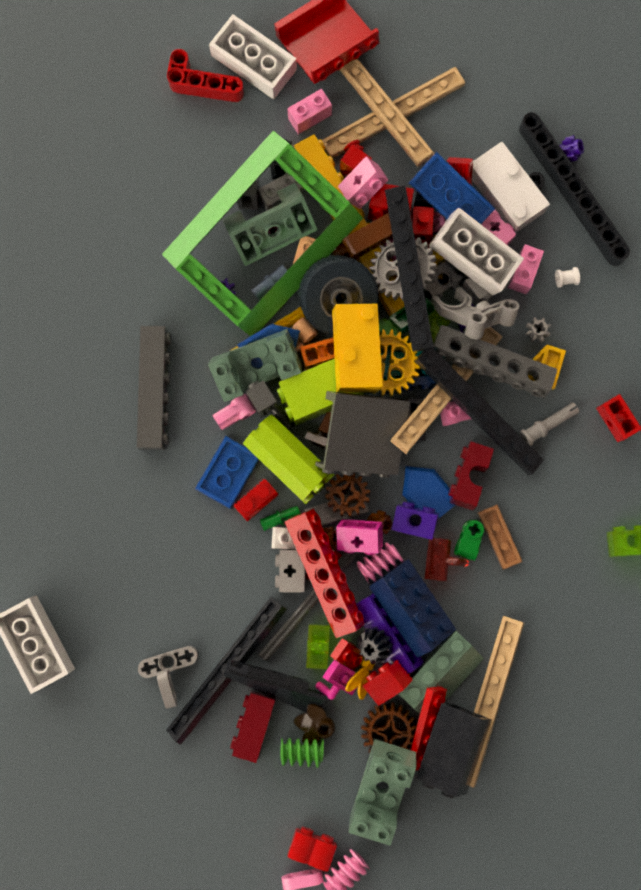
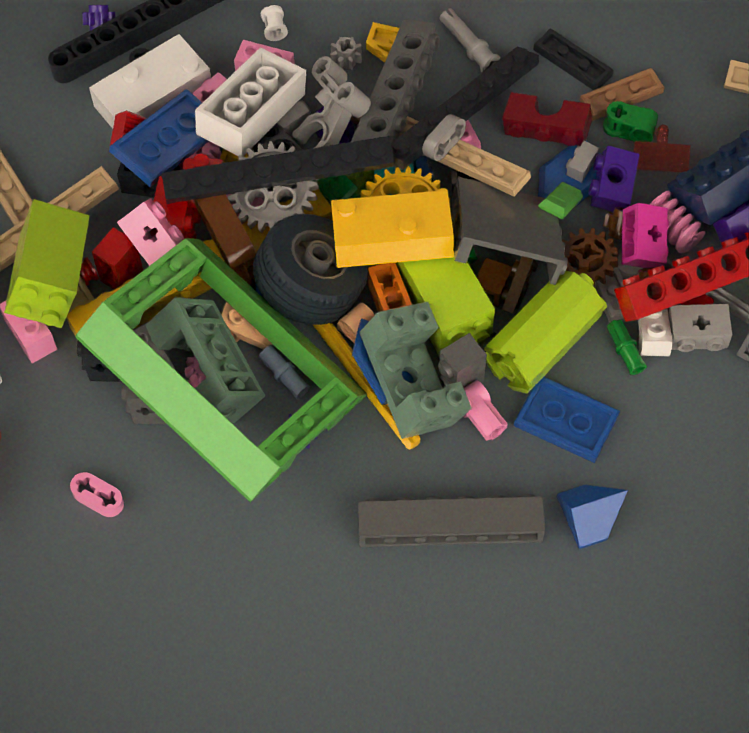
camera: 90 degrees left, 20 degrees down
red brick [234,479,279,522] -> none
none -> lime brick [4,199,90,328]
none -> bright pink beam [70,472,124,517]
none -> light grey beam [422,114,466,161]
none -> black tile [533,28,613,90]
none -> bright green tile [538,182,583,219]
none -> slope [557,485,628,549]
none -> light grey piece [566,141,599,183]

